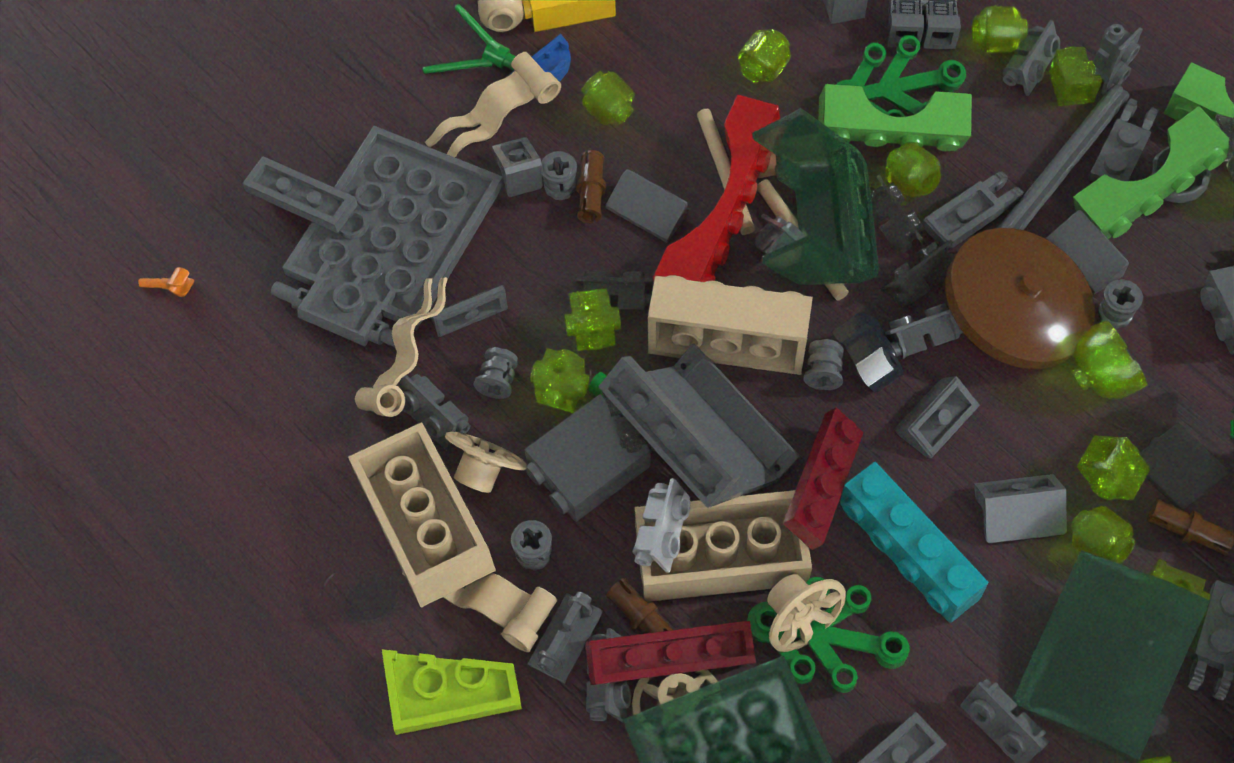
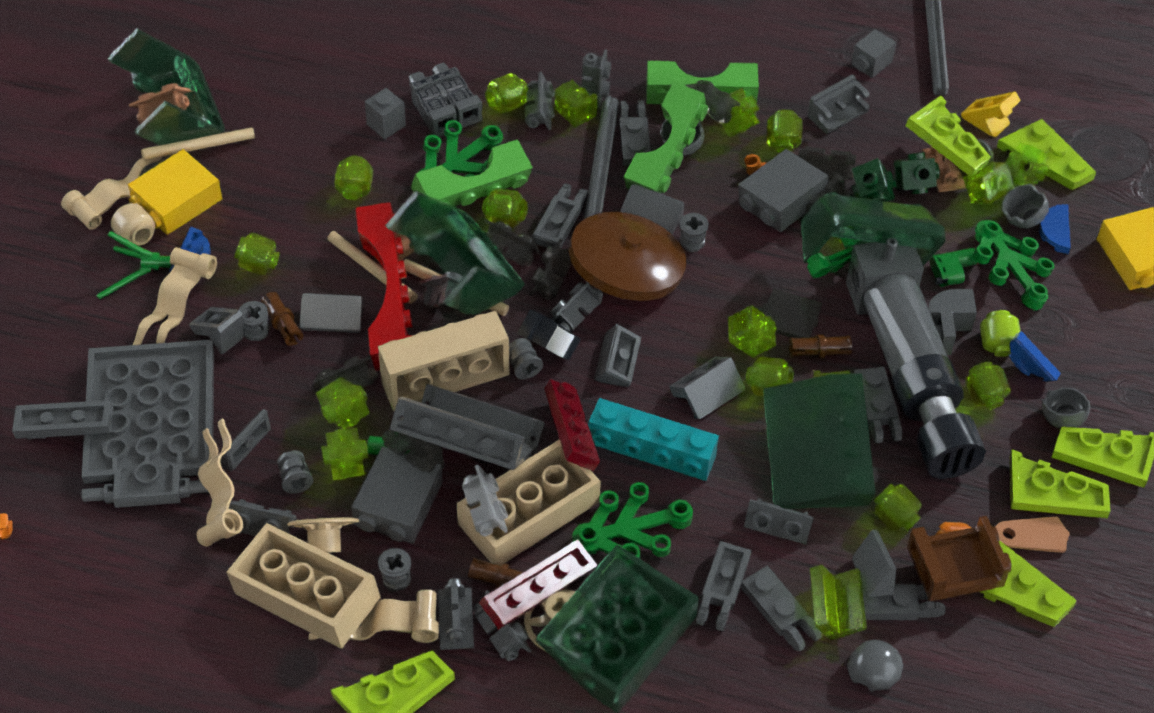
camera: 35 degrees left, 10 degrees down
tan wheel [768,574,846,652] -> none
clear neon green cylinder [1071,320,1148,400] -> none

